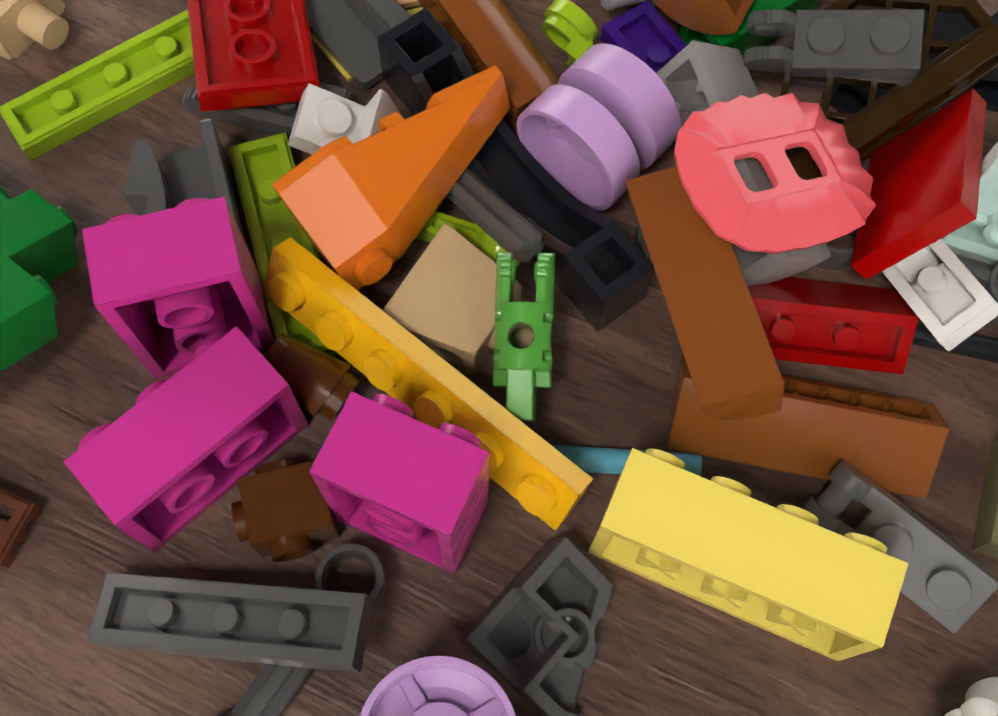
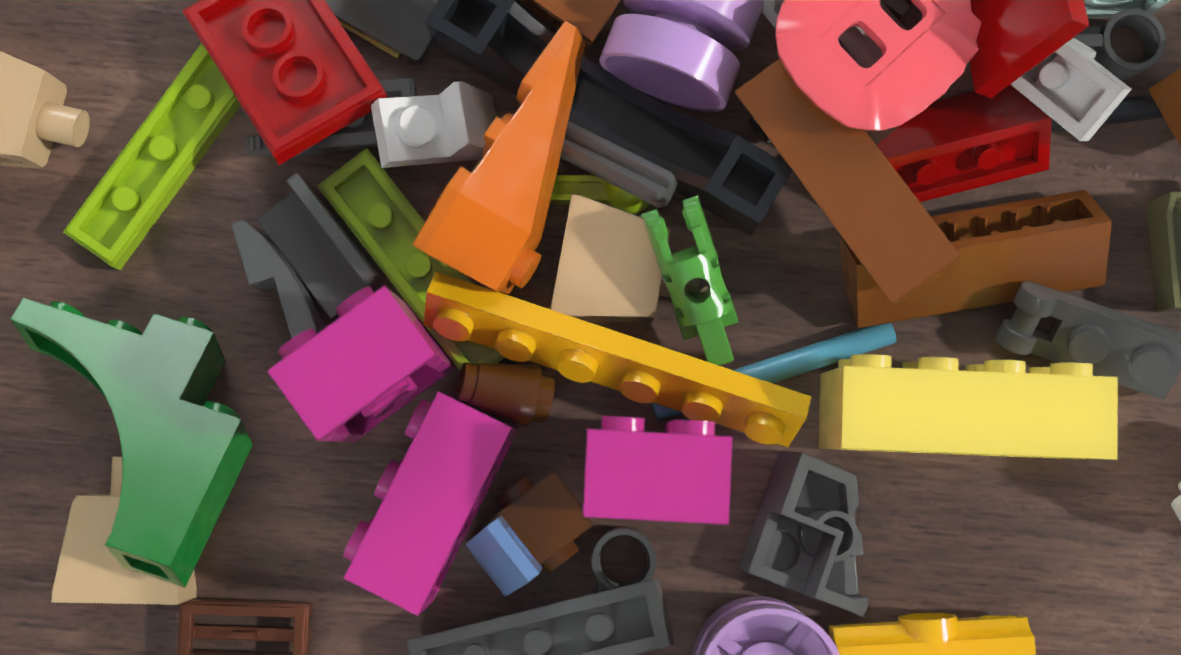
camera: 20 degrees left, 15 degrees up
none -> medium blue slope [465,515,542,596]

